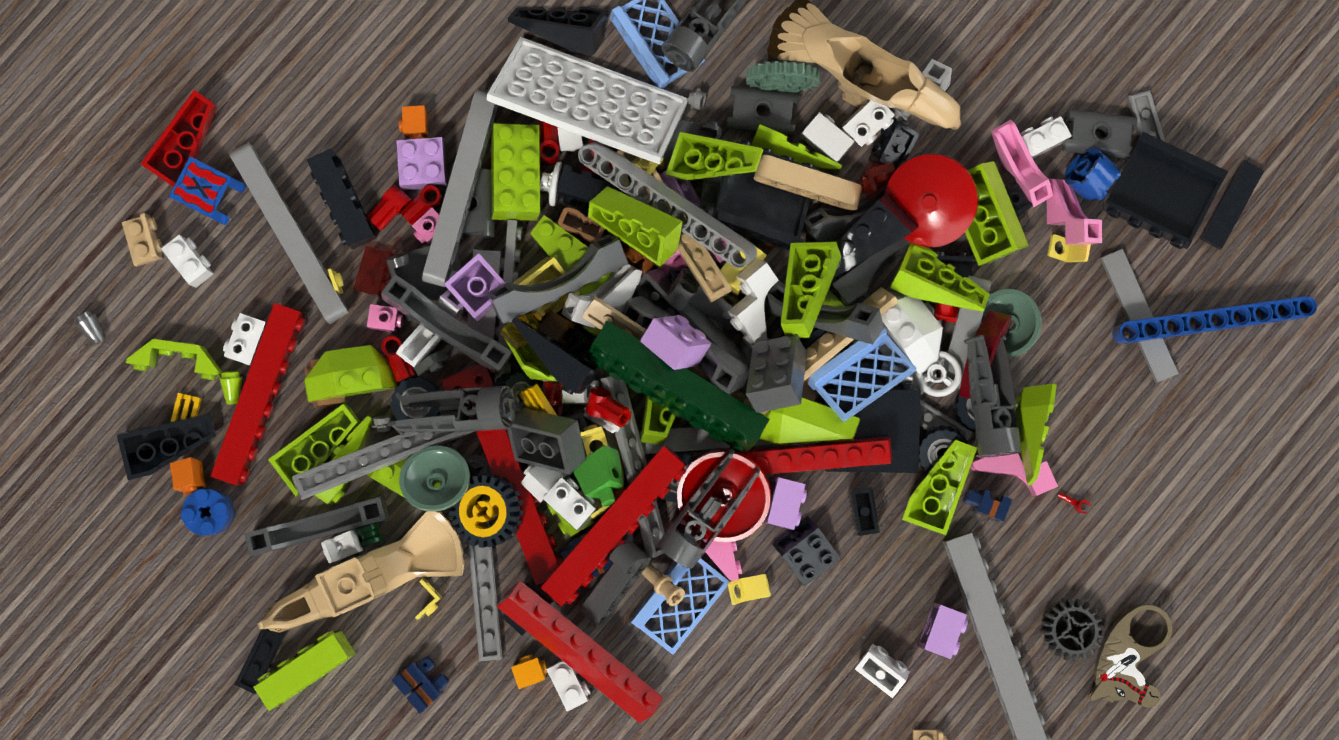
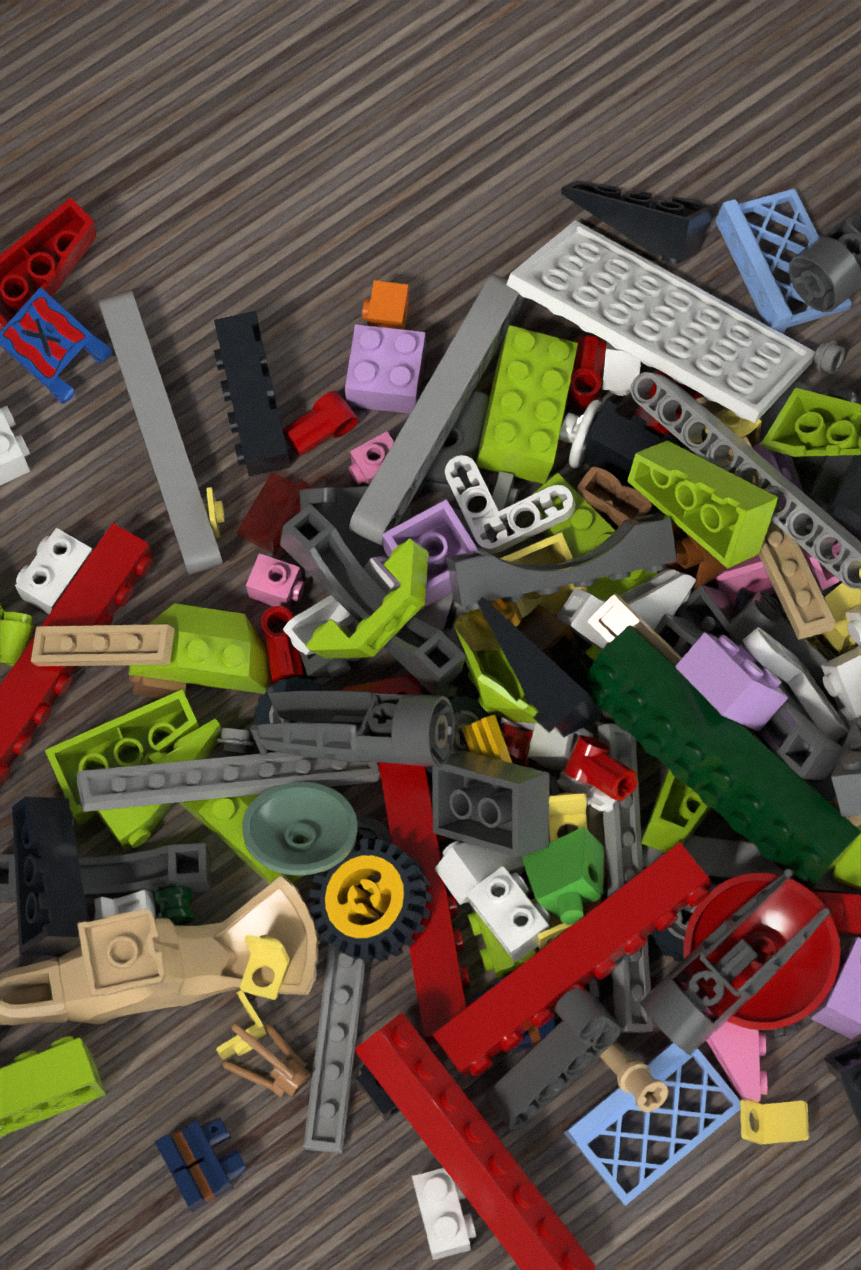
camera: 20 degrees right, 15 degrees down
red piece [400,185,444,225] -> none
light orange brick [511,654,548,689] -> none
none -> black wedge [12,796,89,956]
none -> tan plate [31,624,175,666]
none -> medium nougat plant [223,1023,311,1098]
none -> light yellow bracket [240,934,290,1000]
none -> lime slope [305,538,429,659]
none -> white beam [445,455,576,554]
none -> white beam [743,627,849,743]

